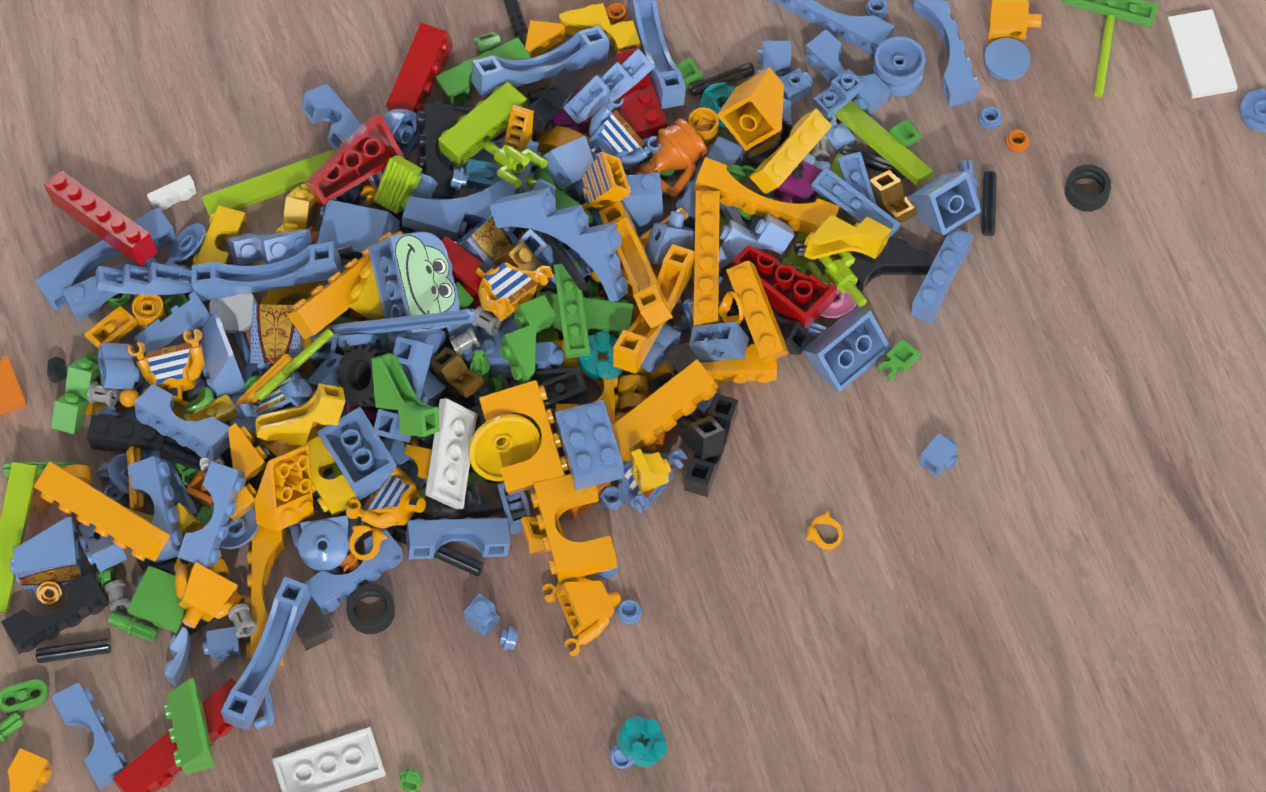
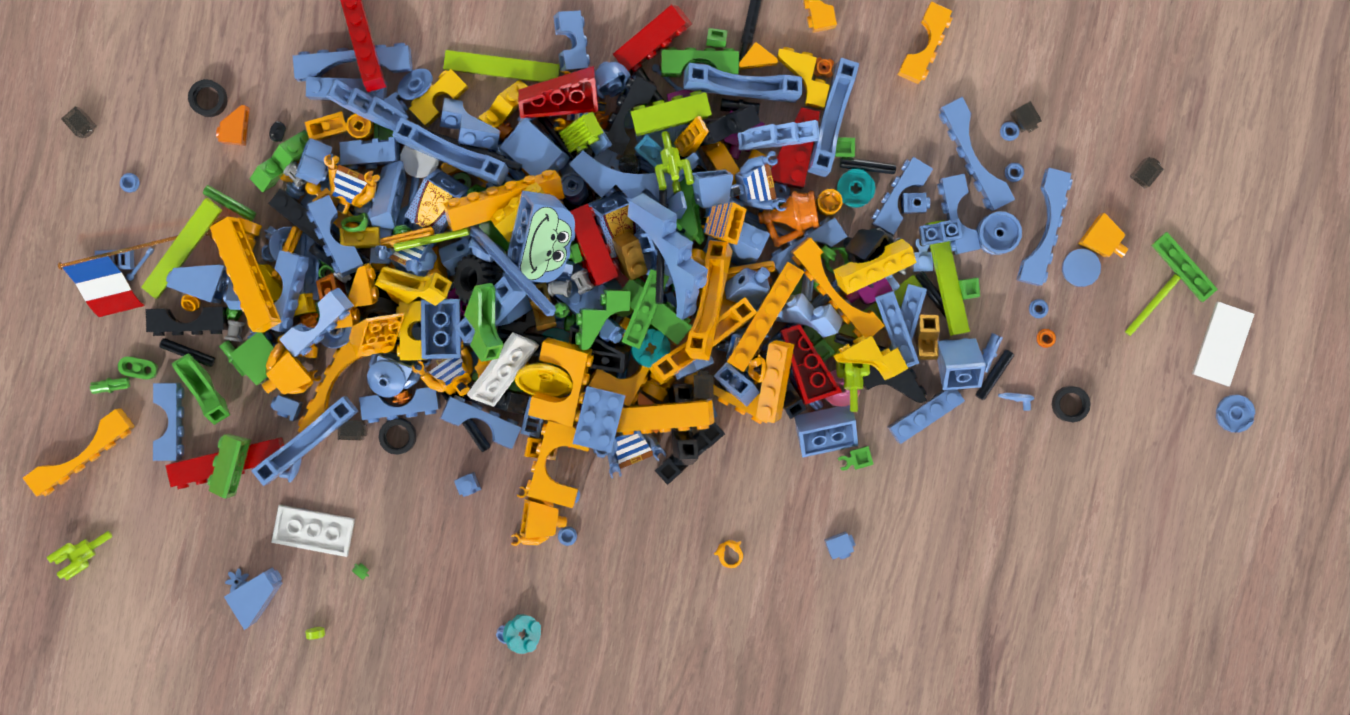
camera: 30 degrees right, 25 degrees up
white plate [147,175,197,211] -> none
light blue slope [165,627,191,687] -> none
light grey bush [228,604,257,638] -> none
light orange piece [349,525,387,561] -> none
medium blue plate [450,167,468,191] -> none
torso [476,262,553,322] -> none
medium blue plate [499,626,518,651] -> none
yellow arch [631,449,671,493] -> none
light orange slope [717,67,784,151] -> none
none -> bright green arch [172,353,230,425]
none -> medium blue bar [998,393,1034,411]

